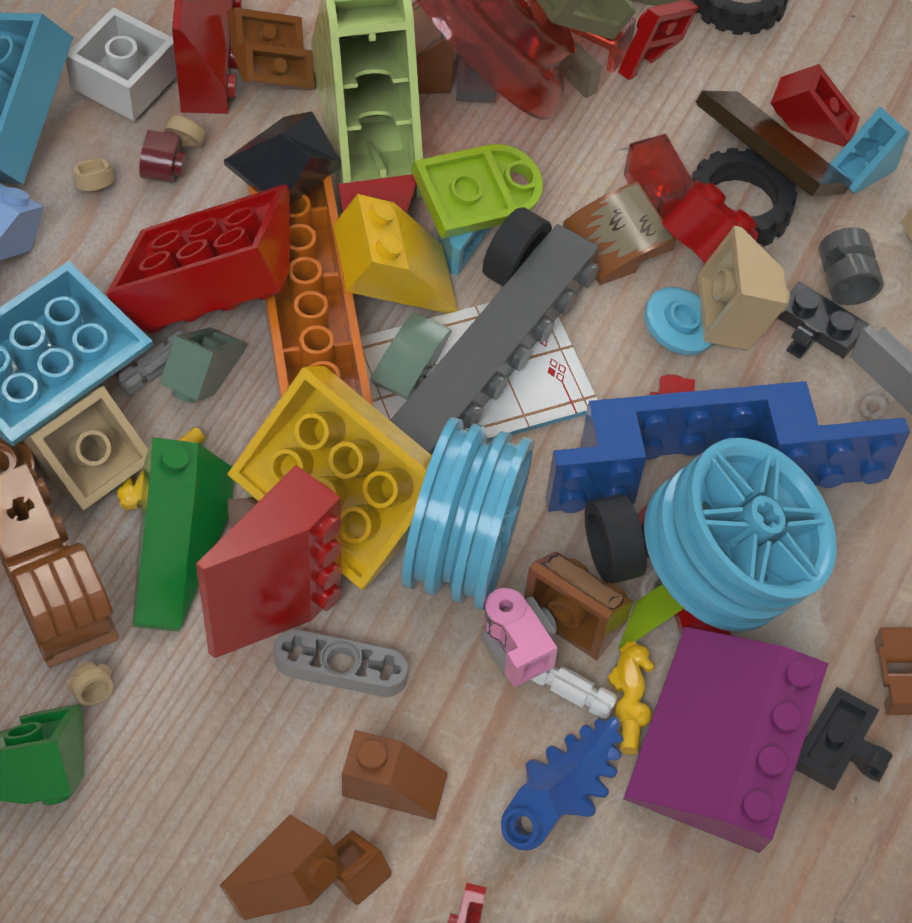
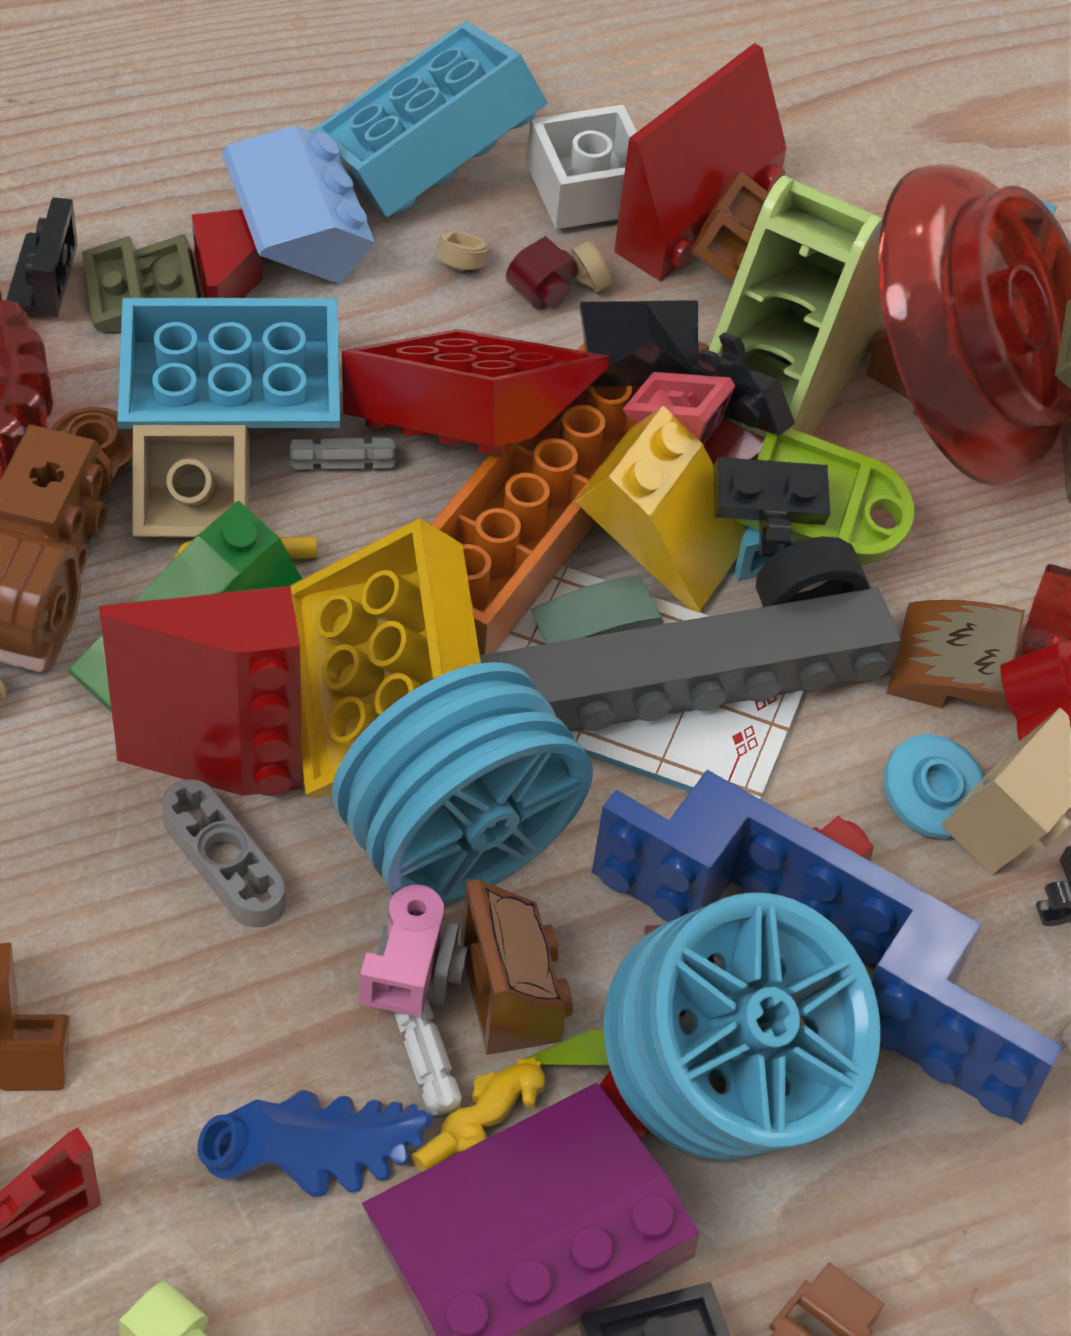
camera: 40 degrees right, 5 degrees down
sand green slope [159,327,247,403] -> none
dark orange slope [342,730,448,820] -> none
black tyre [584,493,647,584] -> none
none -> coral slope [623,372,735,445]
none -> black plate [692,333,795,436]
none -> black plate [713,457,830,557]

